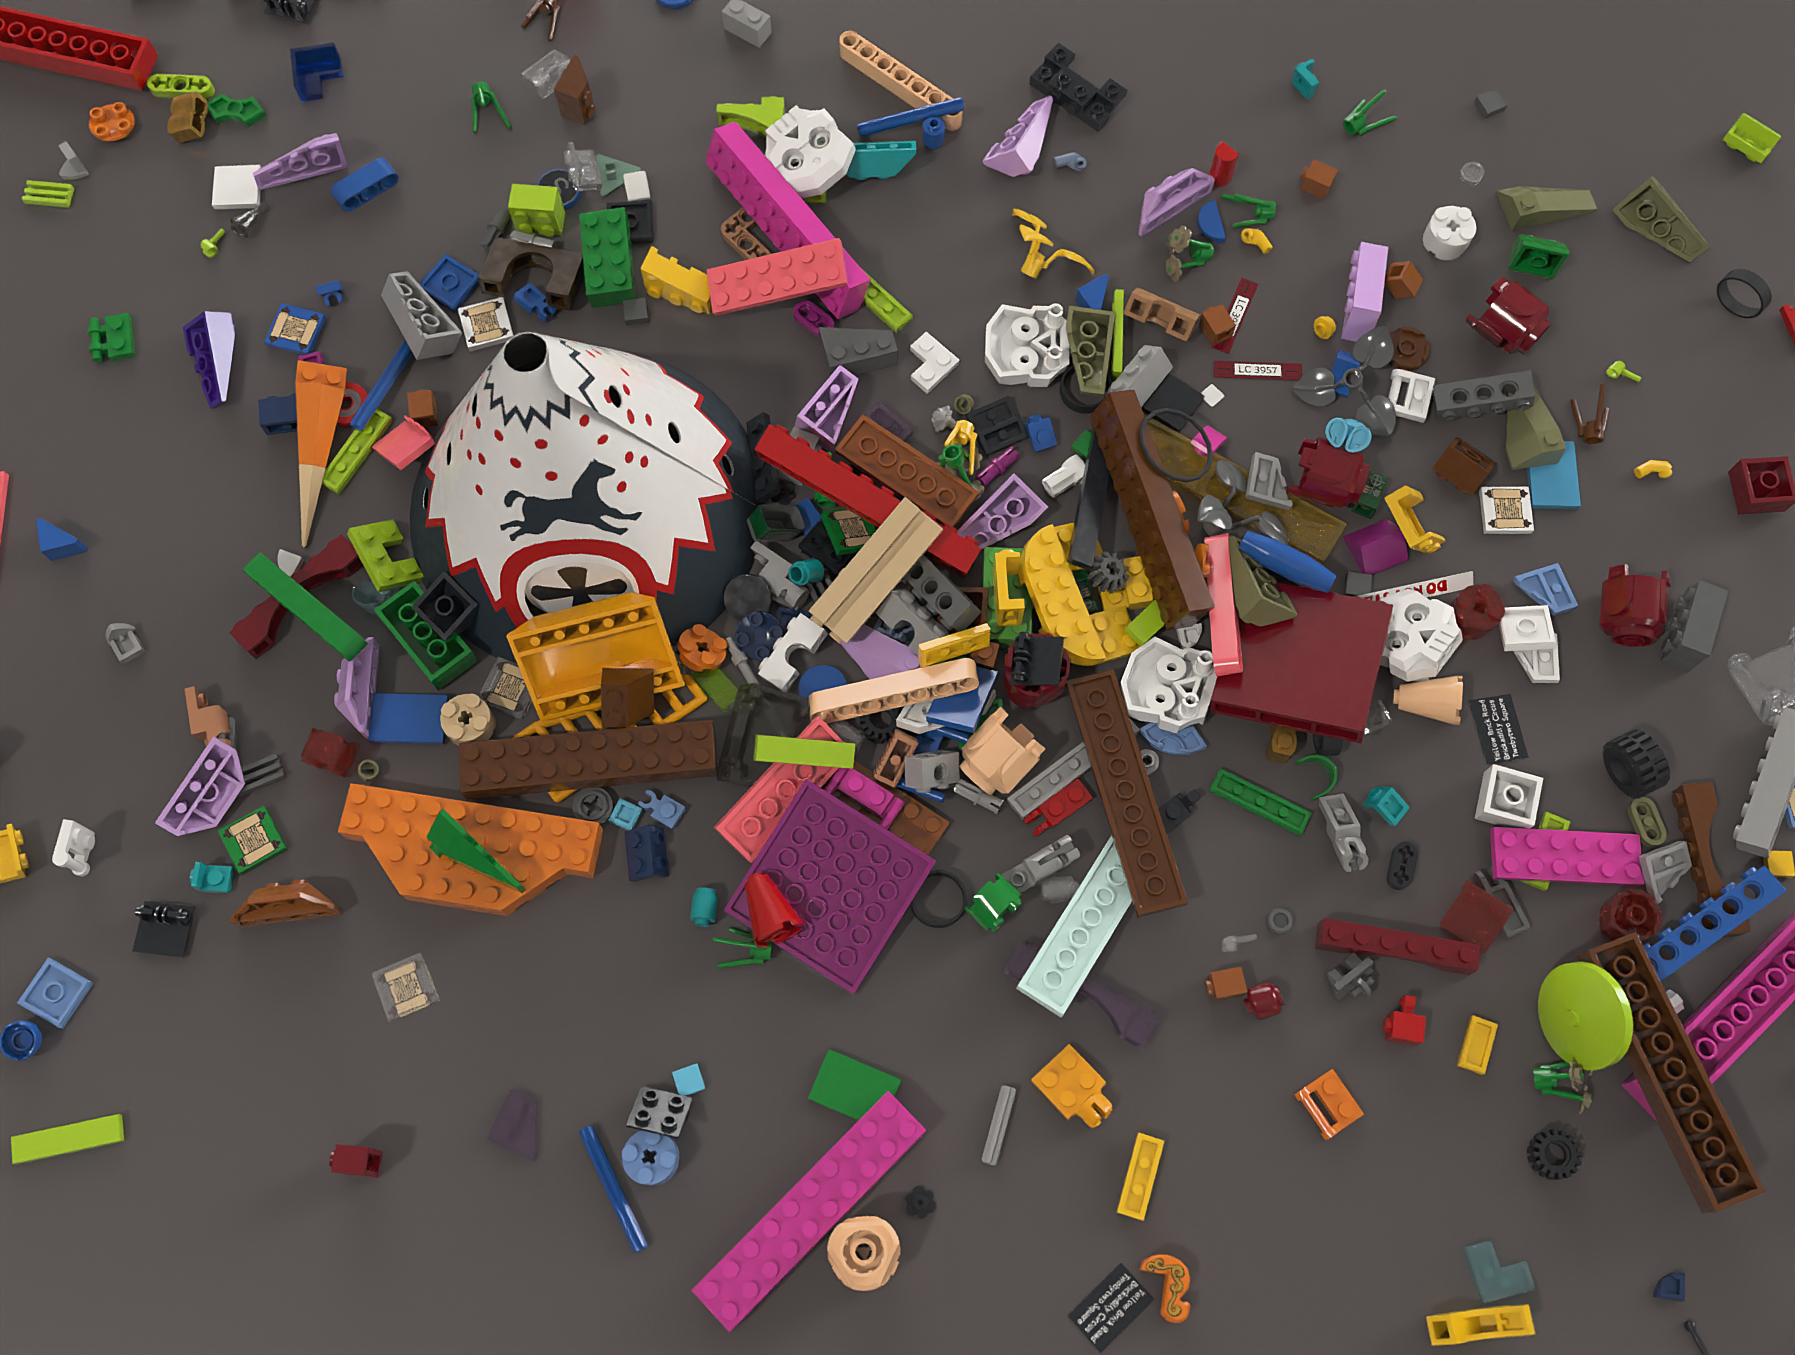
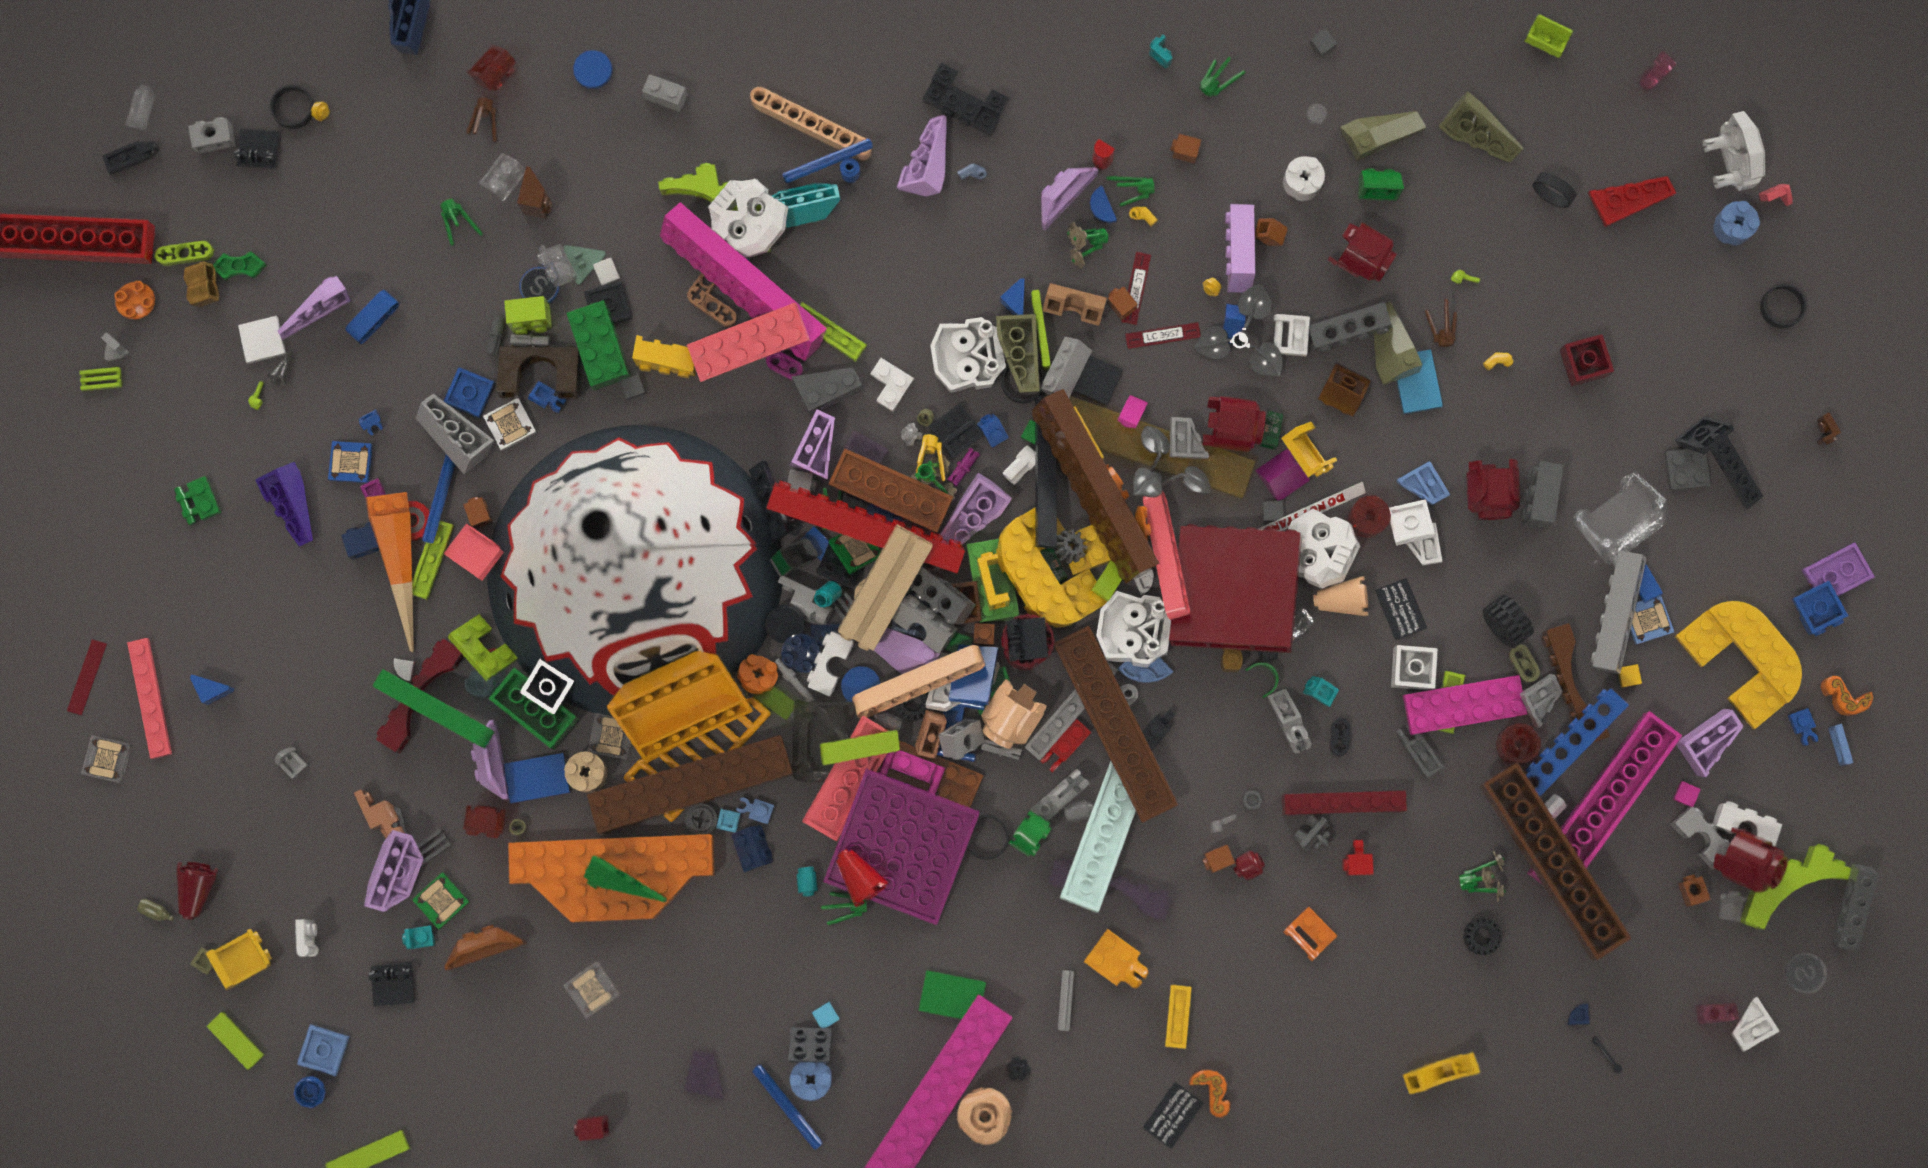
camera: 10 degrees left, 10 degrees up
clear blue panel [290,42,344,102] -> none
reddish brown slope [601,668,654,727] -> none
yellow tile [918,623,991,668] -> none
yellow plant [1012,209,1094,279] -> none
black piece [1139,408,1213,483] -> none
white sticker [1201,384,1224,407] -> none
green tile [1209,768,1312,836] -> none
olive wedge [1228,535,1298,627] -> none
blue plate [1239,531,1337,593] -> none
medium azure piece [1325,417,1372,452] -> none
reddish brown tile [1389,327,1430,371] -> none
clear red bracket [1440,880,1514,953] -> none
yellow tile [1457,1015,1498,1075] -> none
clear light blue tile [1463,1241,1535,1303] -> none
tile [1479,487,1534,534] -> none
lime dish [1538,962,1633,1070] -> none

